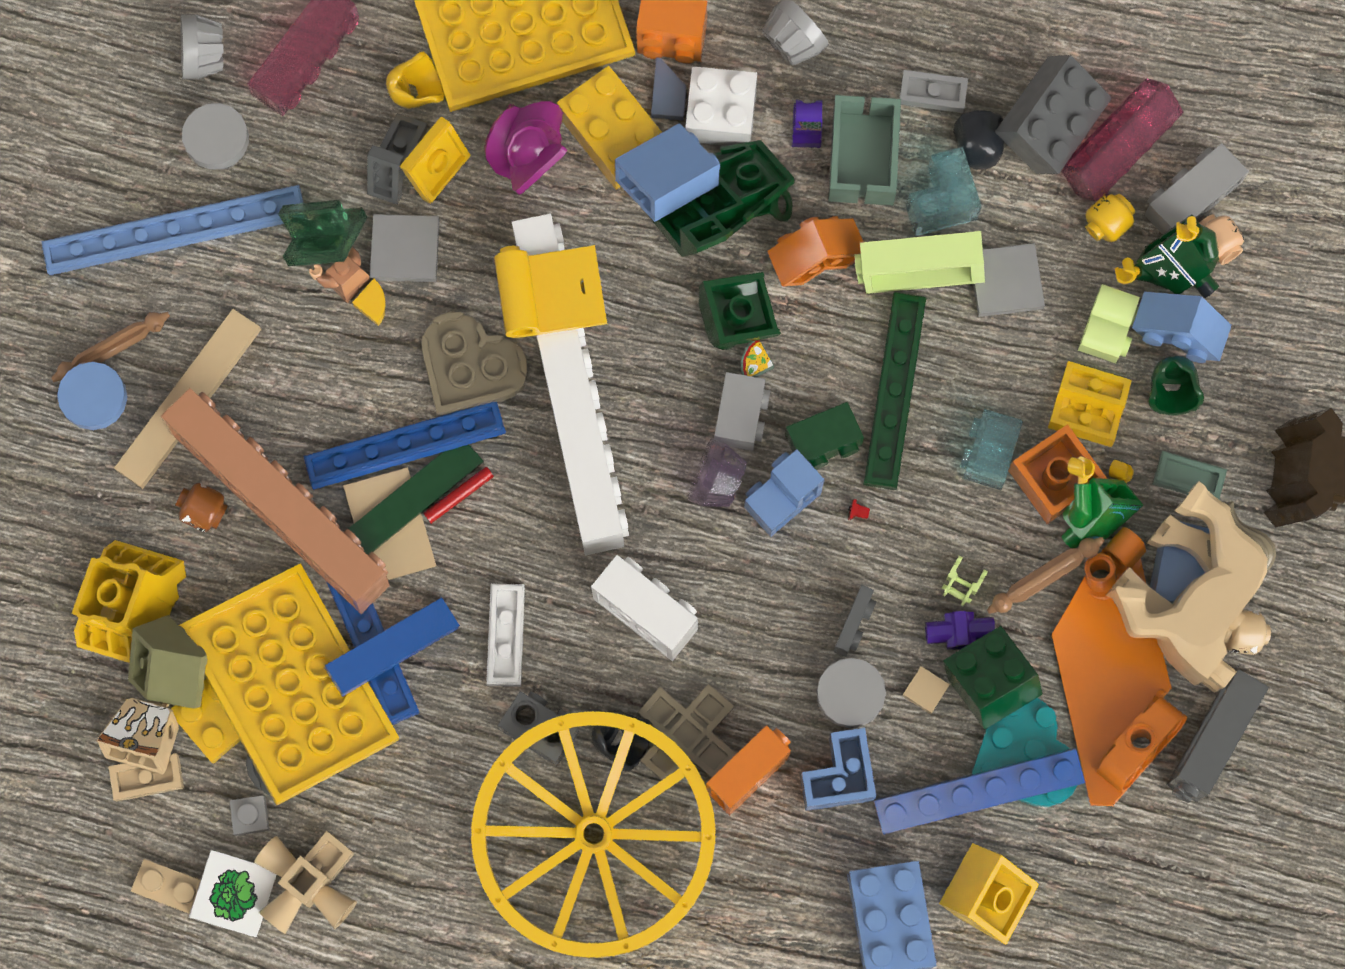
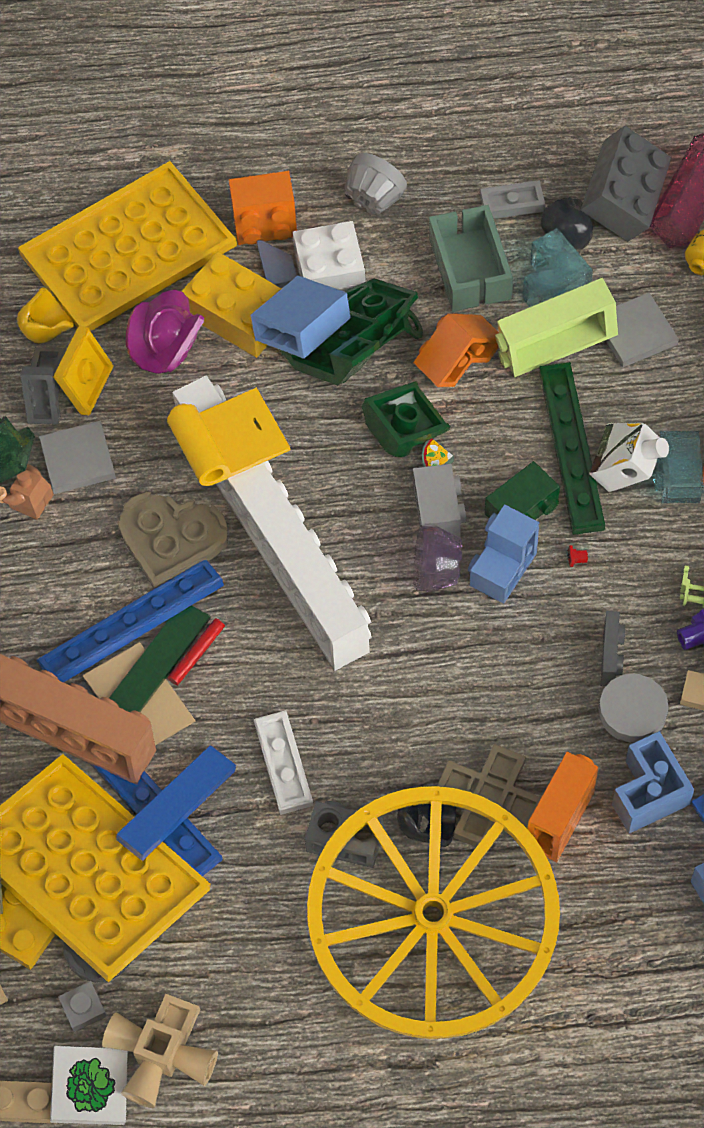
camera: 15 degrees left, 15 degrees down
yellow tile [352,278,386,326] -> none
white brick [591,555,698,661] -> none
dark purple leg [792,99,822,148] -> none
none -> white torso [589,423,669,492]

